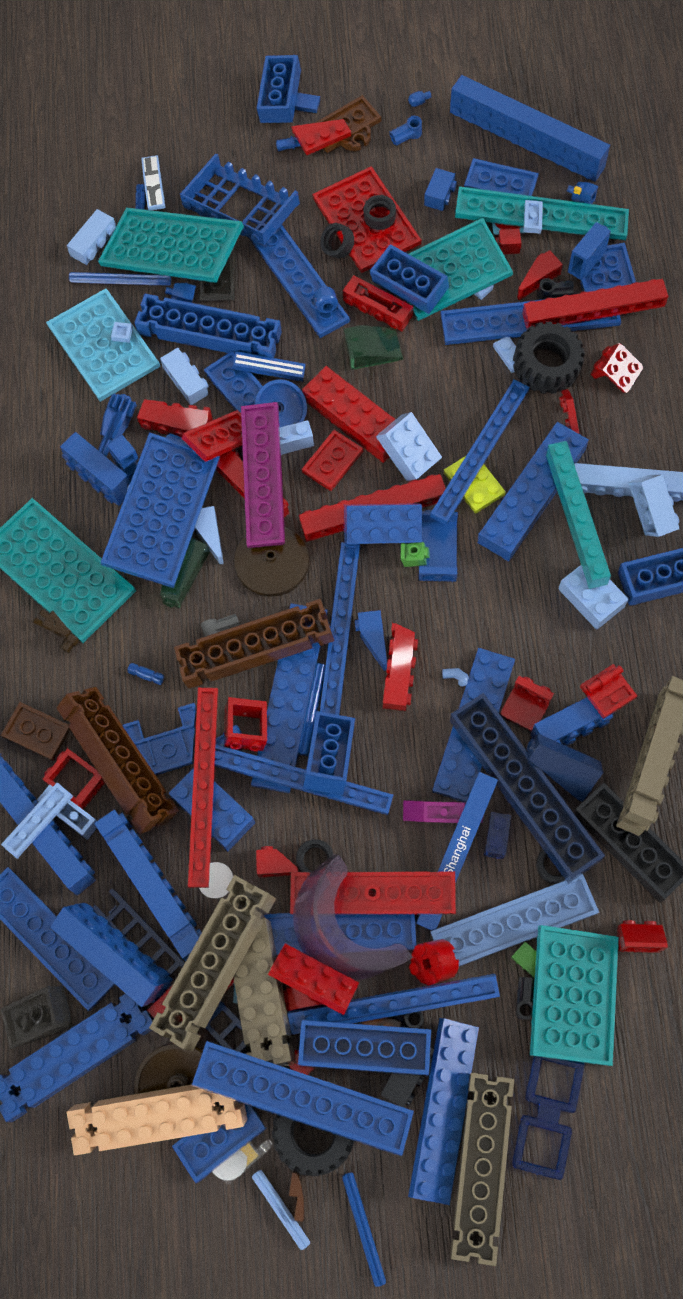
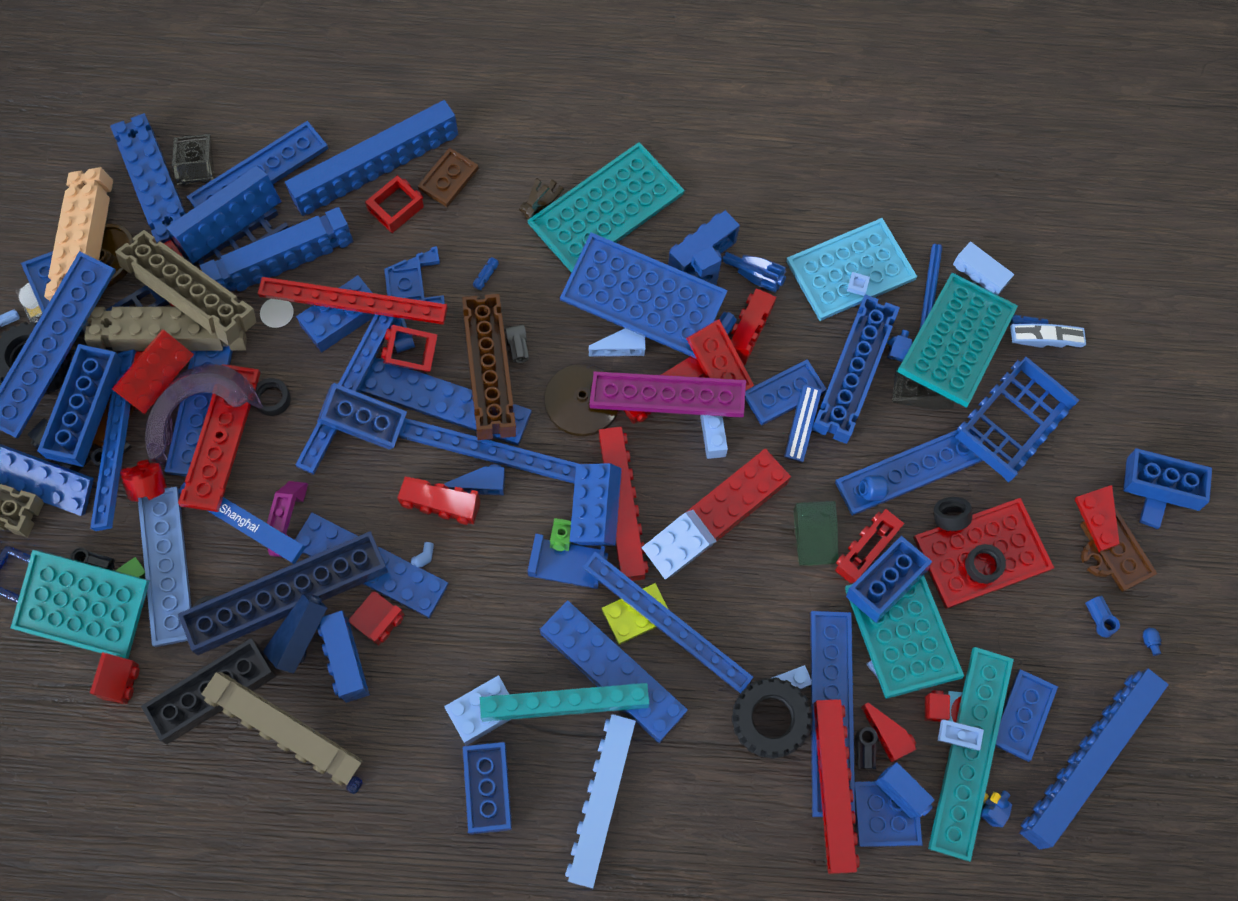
camera: 90 degrees right, 0 degrees up
light blue tile [1,783,73,859] -> none
light blue brick [37,784,97,840] -> none
reddish brown brick [57,687,179,834] -> none
light blue brick [160,348,209,405] -> none
clear green slope [160,538,210,608] -> none
blue dish [254,380,307,427] -> none
red slope [256,846,299,878] -> none
blue axle [276,136,301,152] -> none
blue axle [298,663,326,756] -> none
red plate [302,430,363,491] -> none
blue brick [424,168,457,211] -> none
clear blue brick [484,812,511,859] -> none
red plate [559,389,579,434] -> none
red plate [580,664,637,719] -> none
bracket [590,343,643,393] -> none
light blue brick [628,475,679,537] -> none

